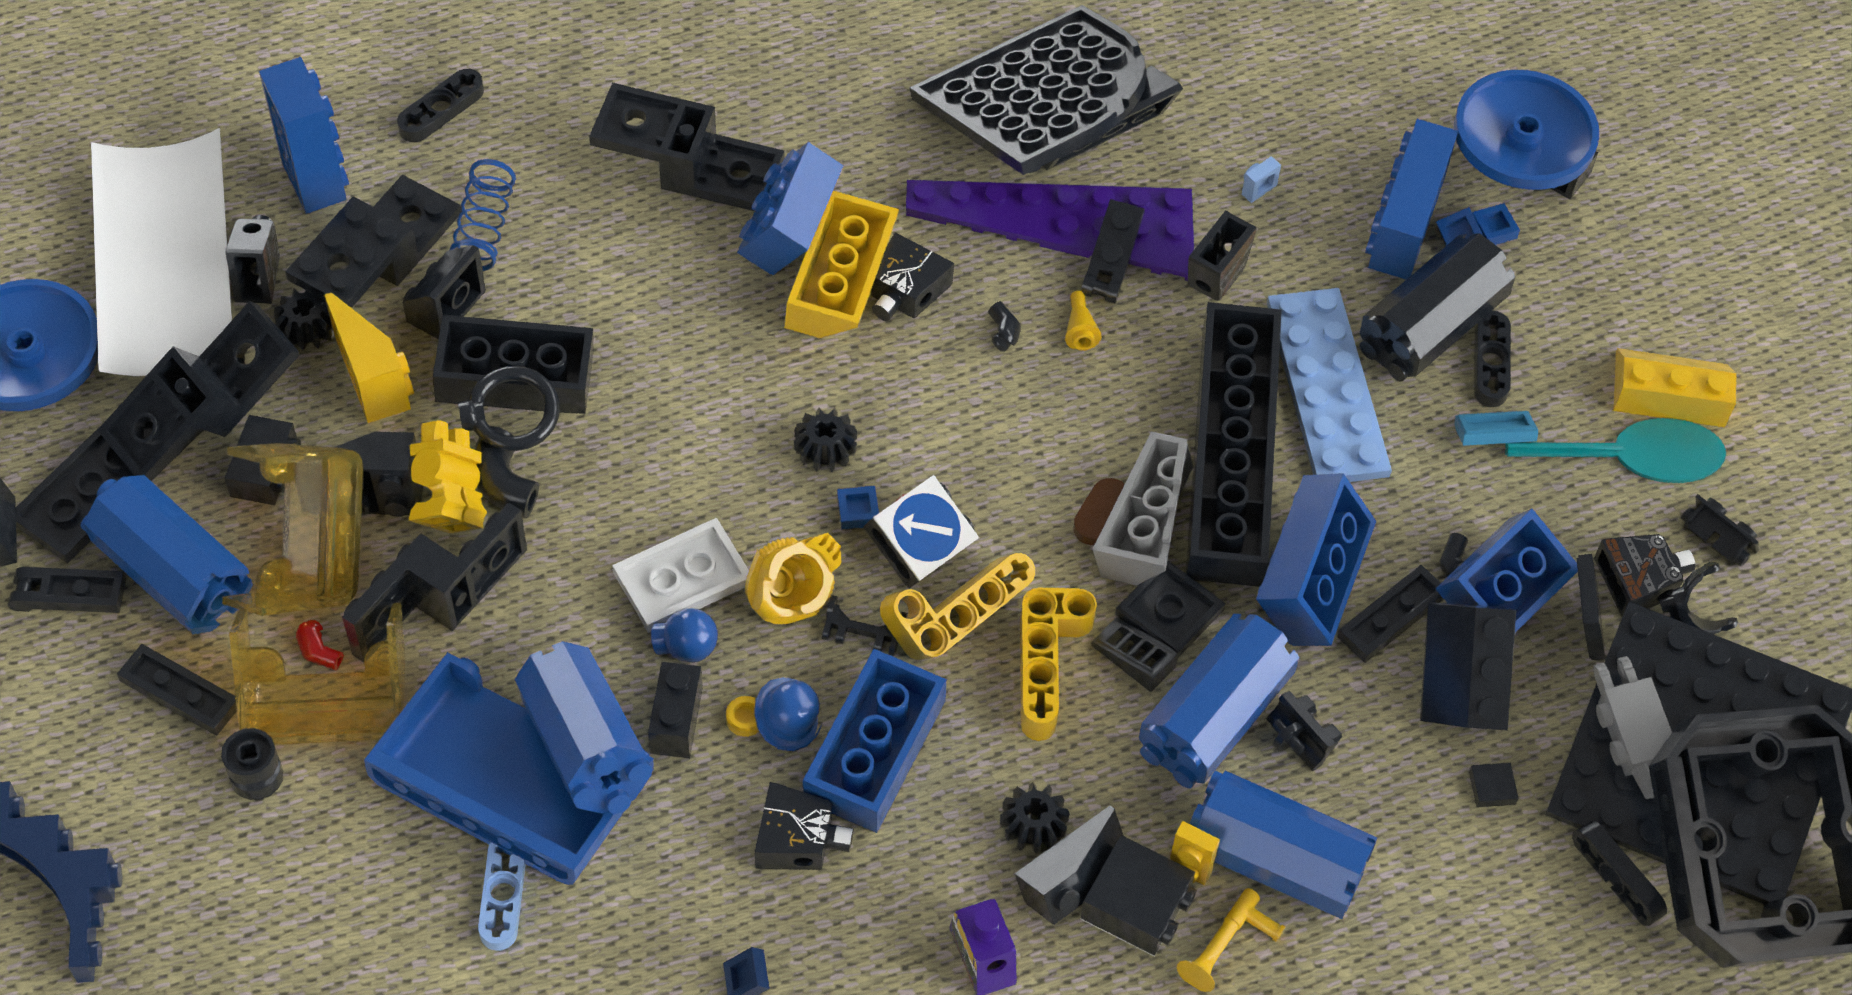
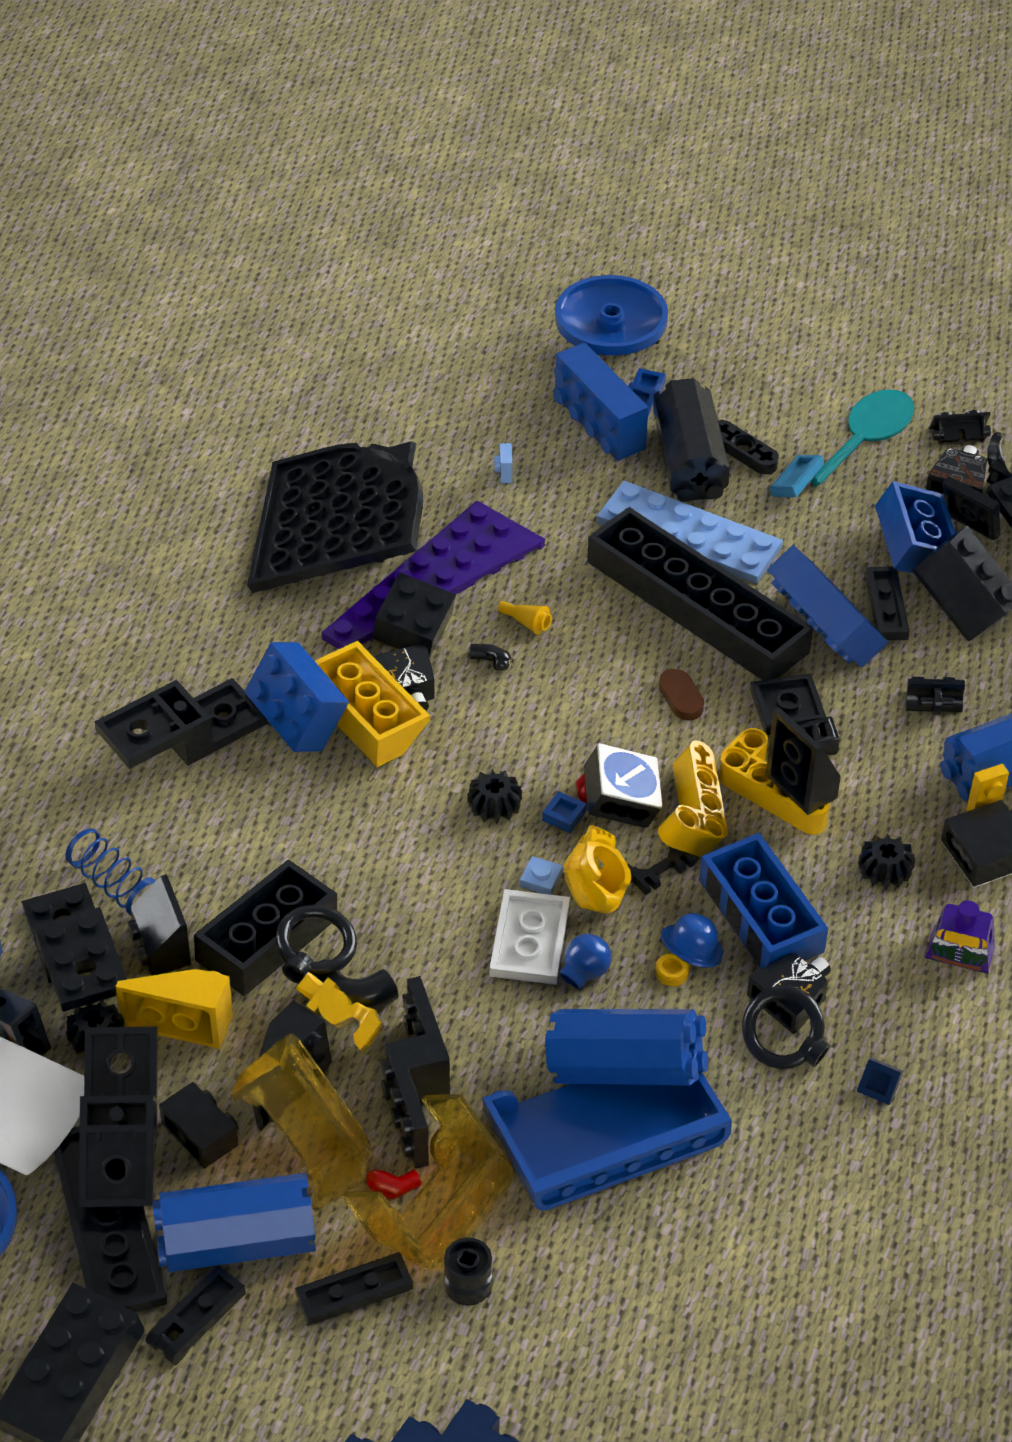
camera: 50 degrees left, 10 degrees down
light blue beam [478,842,526,951] -> none
black brick [648,662,703,759] -> none
black slope [1014,805,1124,925] -> none
black plate [1081,199,1145,304] -> none
light grey wedge [1092,431,1193,586] -> none
blue brick [1139,614,1299,789] -> none
black torso [1188,210,1257,301] -> none
black arm [1439,532,1468,577] -> none
yellow slope [1613,348,1737,427] -> none
none -> black brick [372,572,456,657]
none -> light blue plate [520,856,563,895]
none -> black piece [742,985,831,1069]
none -> black slope [766,707,841,815]

